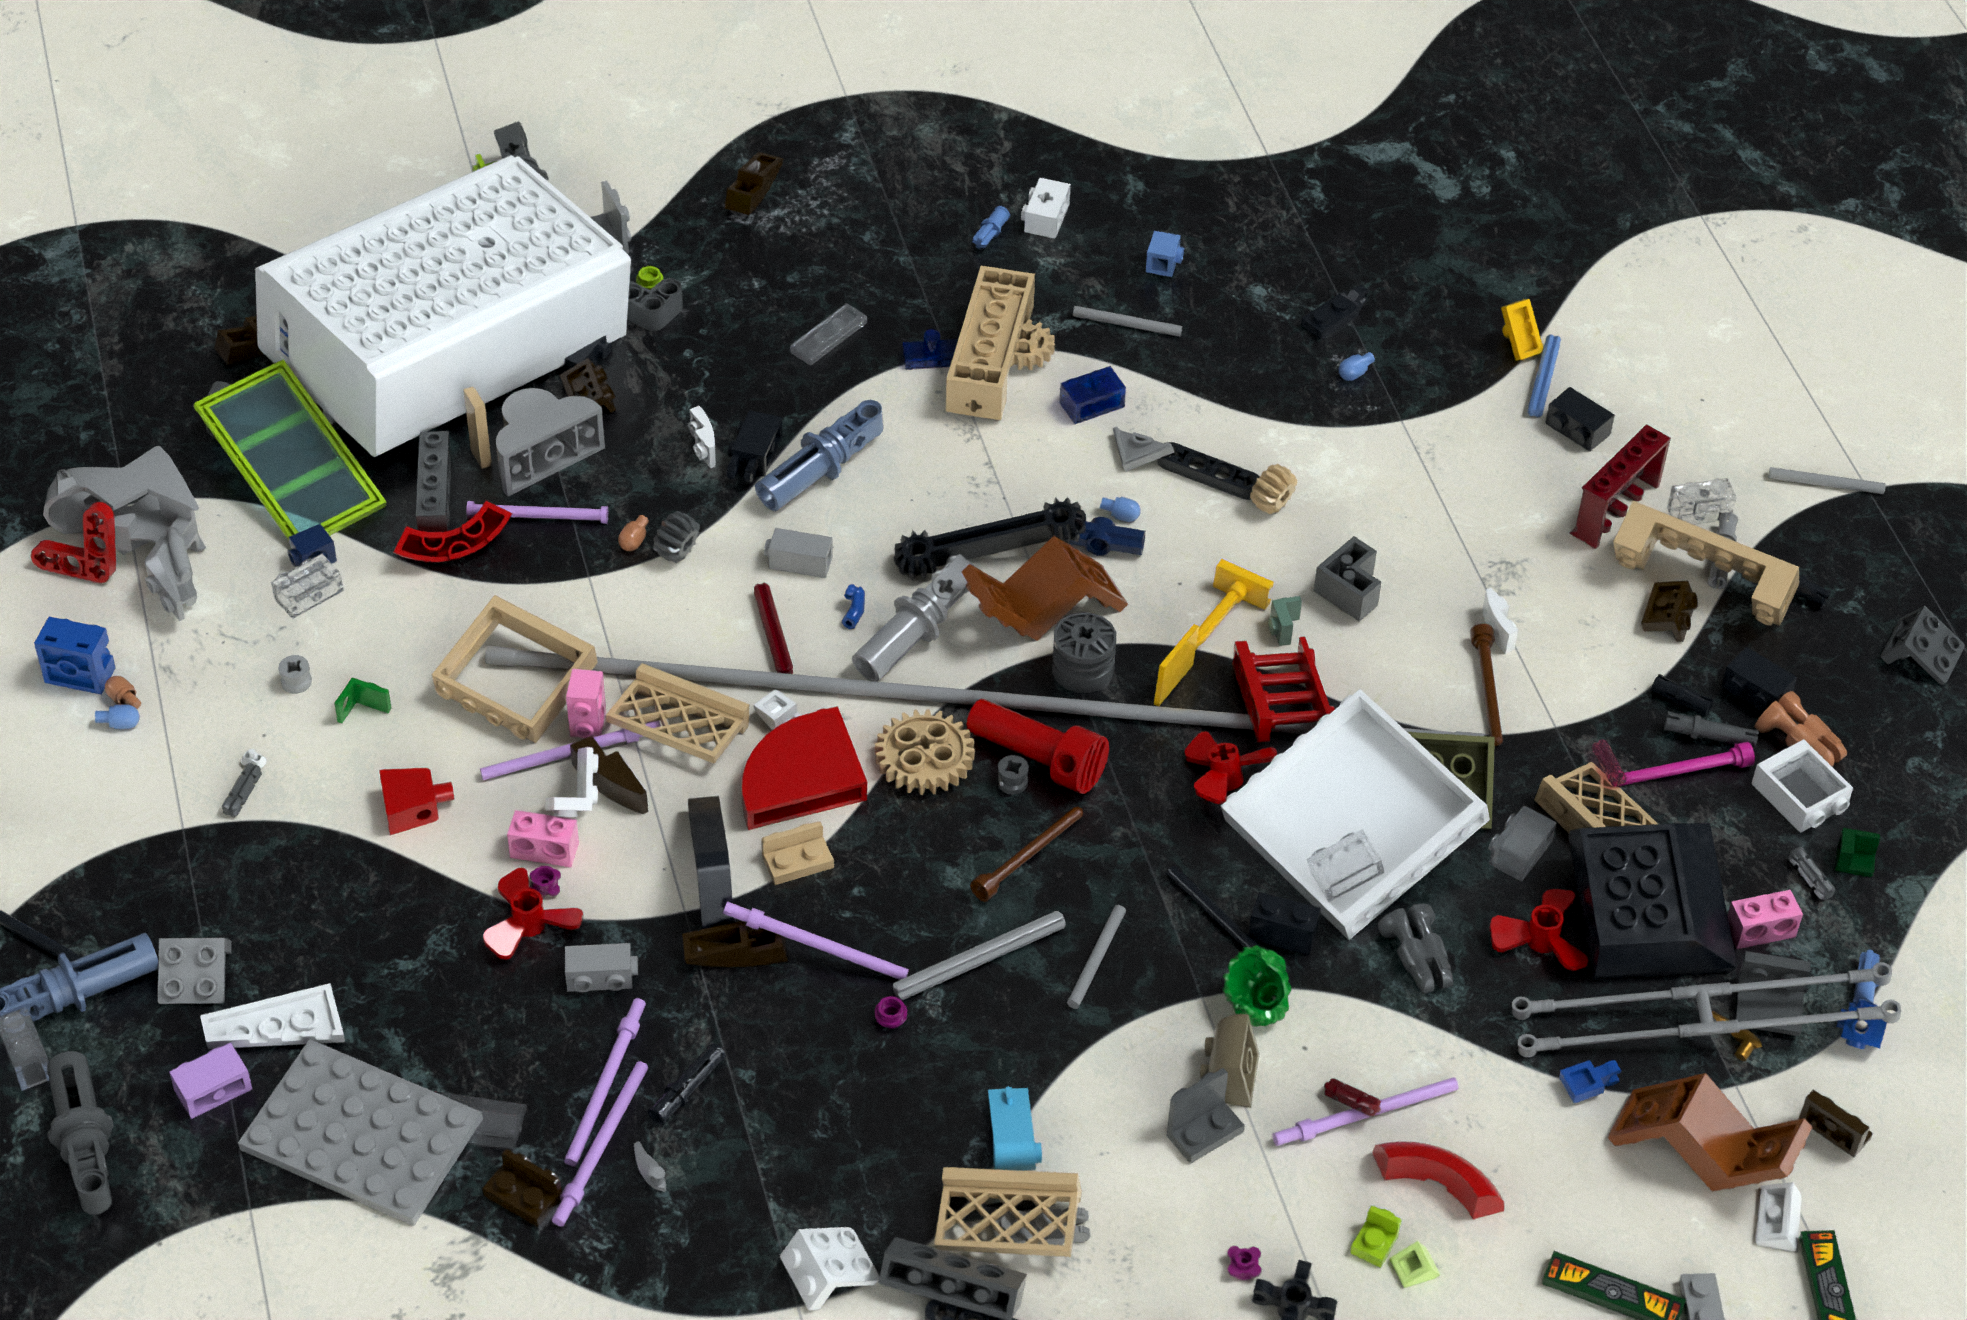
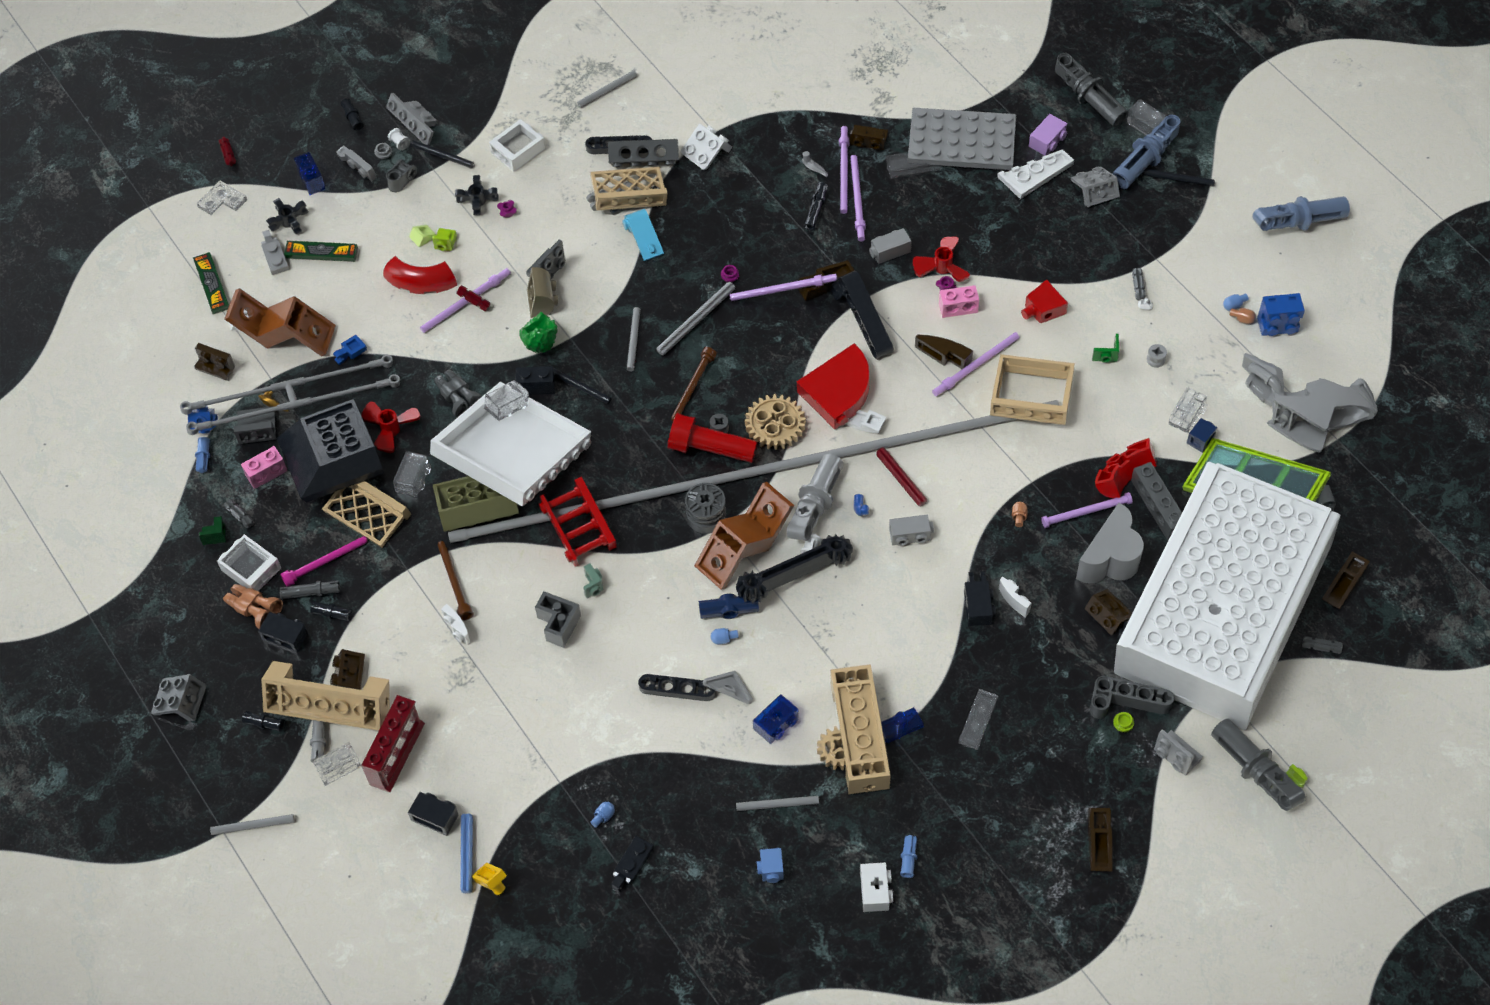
camera: 165 degrees right, 10 degrees up
red beam [30,502,116,583] -> none
tan tile [463,386,492,469] -> none
white bracket [546,747,598,817] -> none
bright pink brick [566,669,606,738] -> none
tan fence [606,663,750,763] -> none
dark grey gear [653,511,700,563] -> none
sand blue piece [755,400,884,511] -> none
tan bracket [761,821,834,885] -> none
yellow piece [1154,559,1274,706] -> none
red piece [1185,731,1277,804] -> none
tan gear [1250,464,1297,514] -> none
clear pink axle [1592,739,1627,787] -> none

